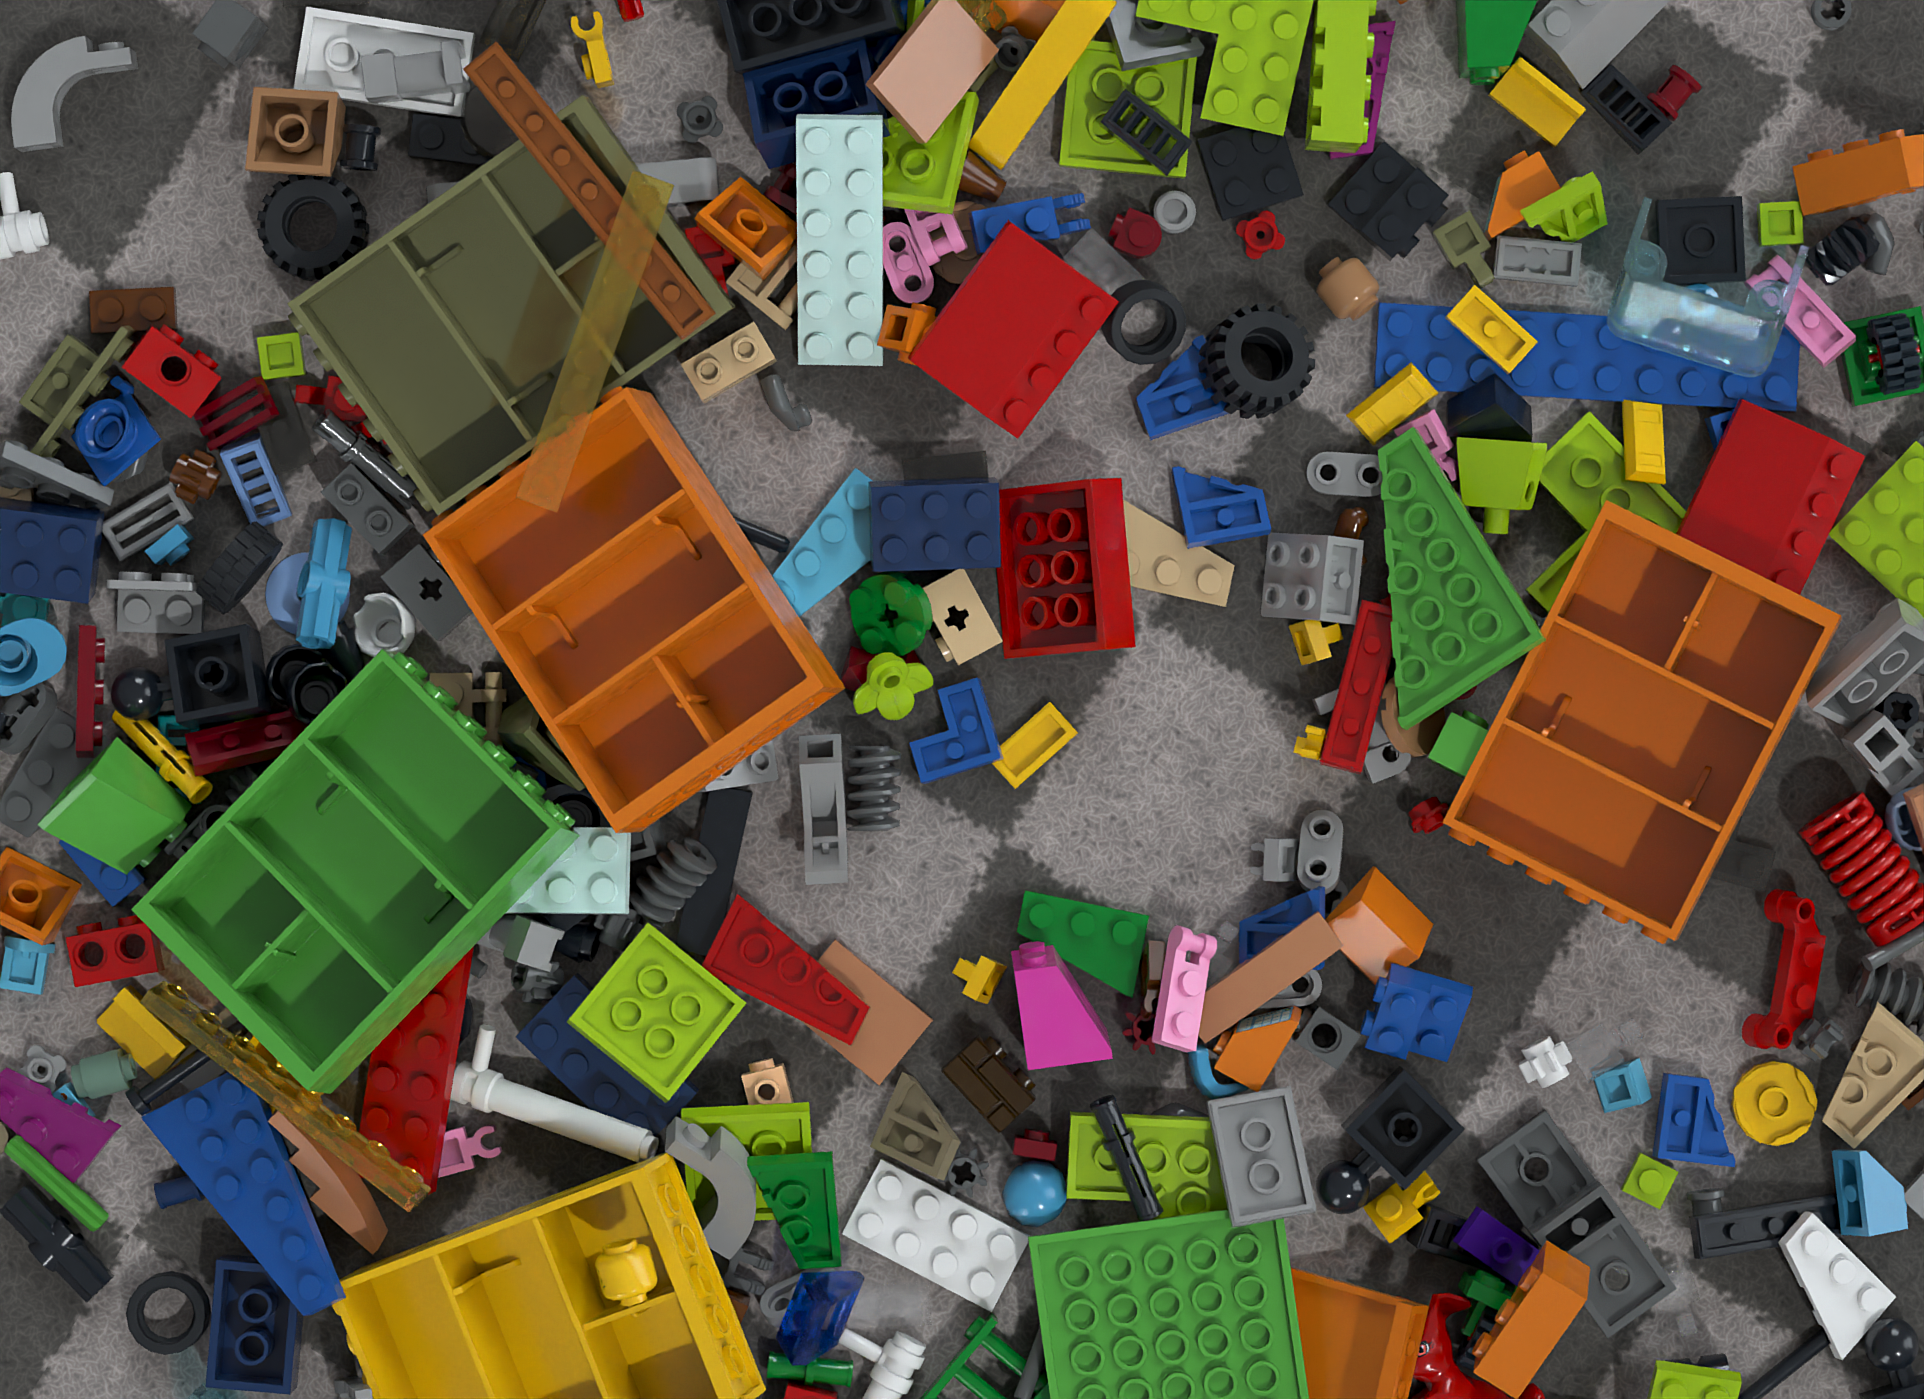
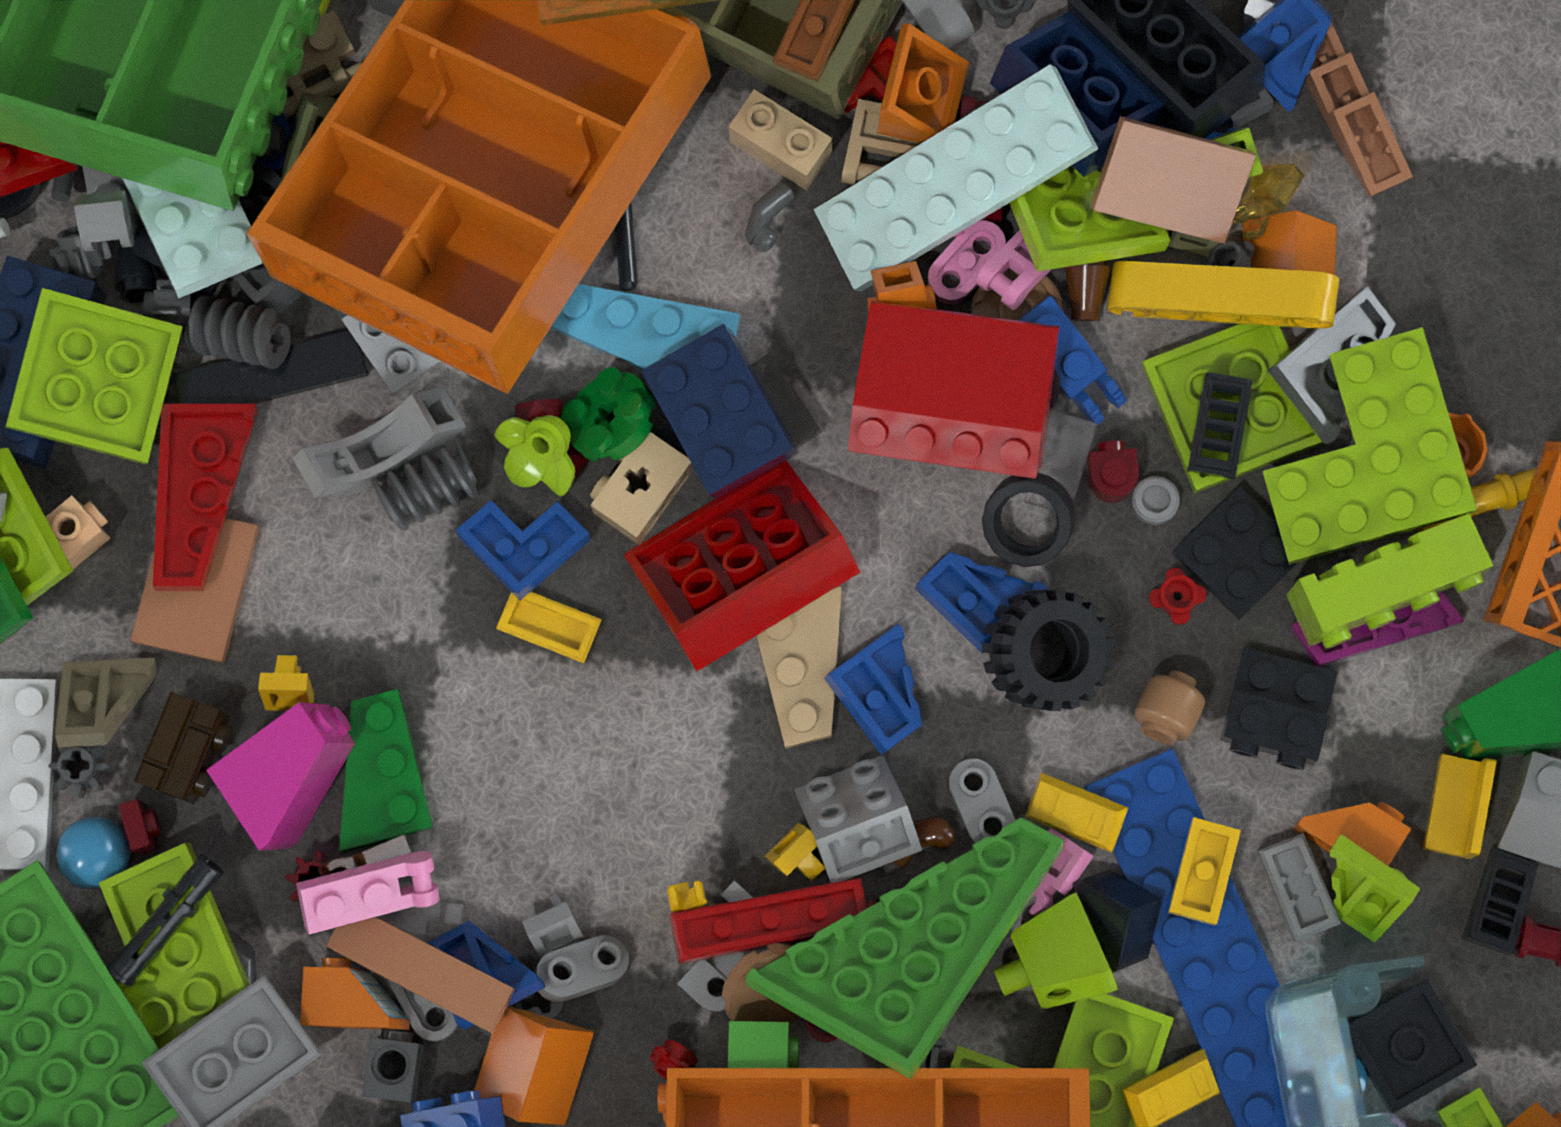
camera: 70 degrees right, 10 degrees down
dark azure hair [1187,1044,1250,1099] -> none
olive plate [1432,210,1495,289] -> none

